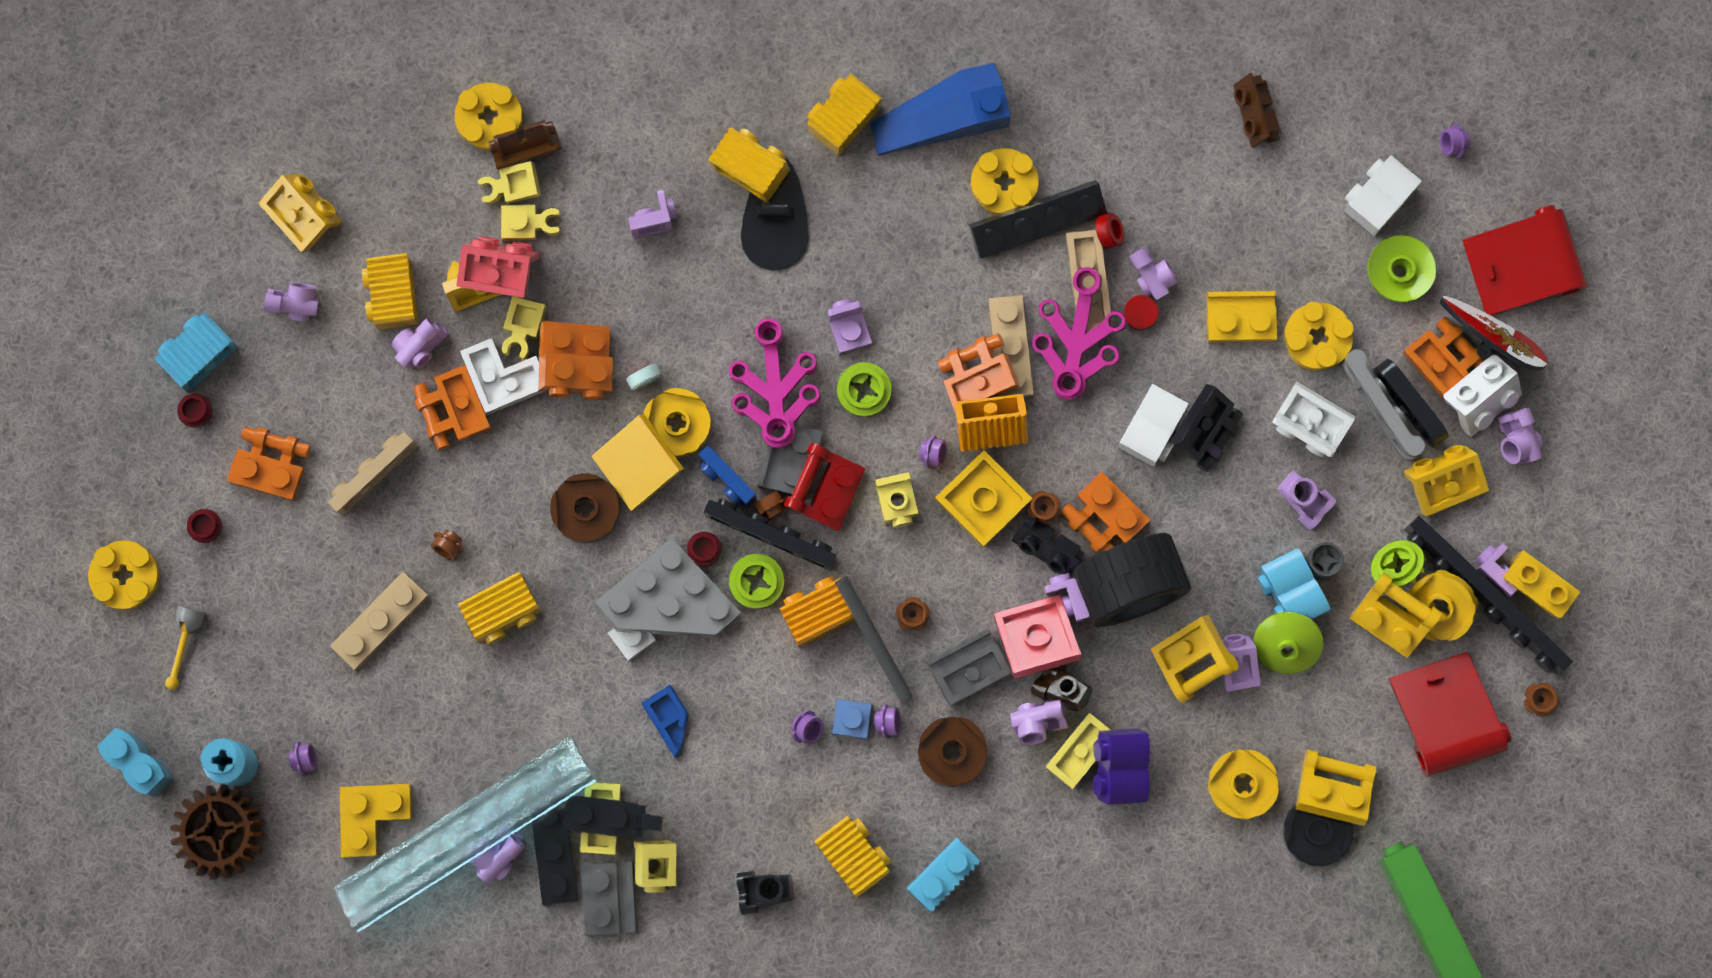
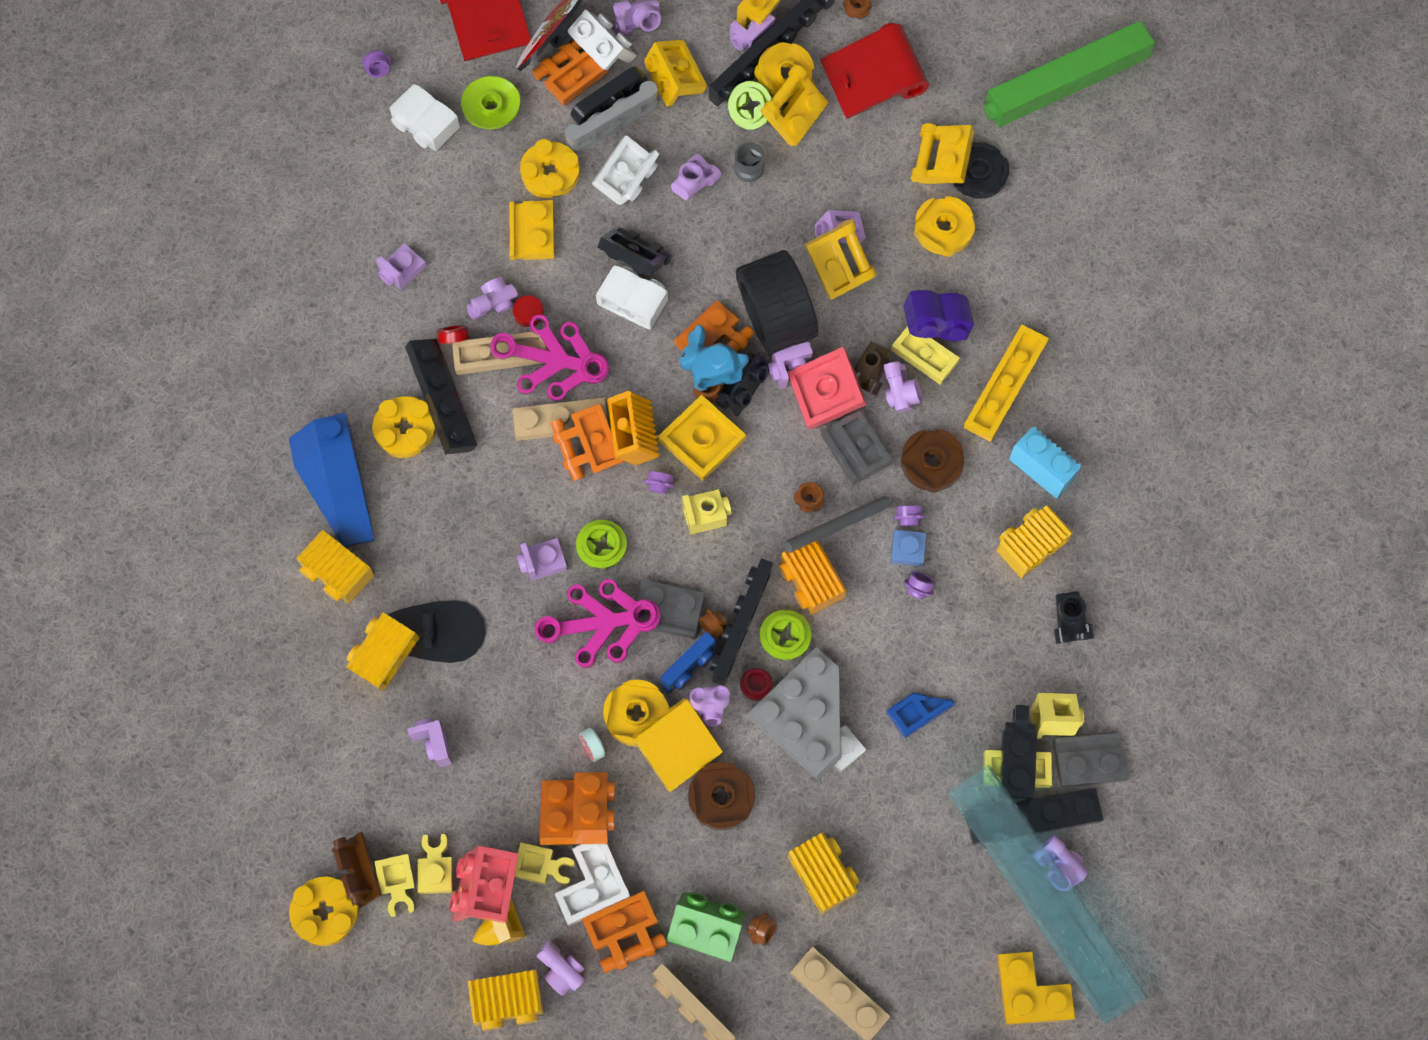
camera: 95 degrees left, 10 degrees down
red plate [784,443,866,531] -> none
reddish brown hinge [1233,73,1281,148] -> none
lime dish [1253,612,1323,674] -> none
medium azure brick [1257,548,1331,620] -> none
none -> lavender bracket [376,243,427,290]
none -> bracket [666,892,746,962]
none -> dark azure animal [680,325,749,391]
none -> lavender plate [690,685,730,727]
none -> yellow plate [963,324,1049,442]

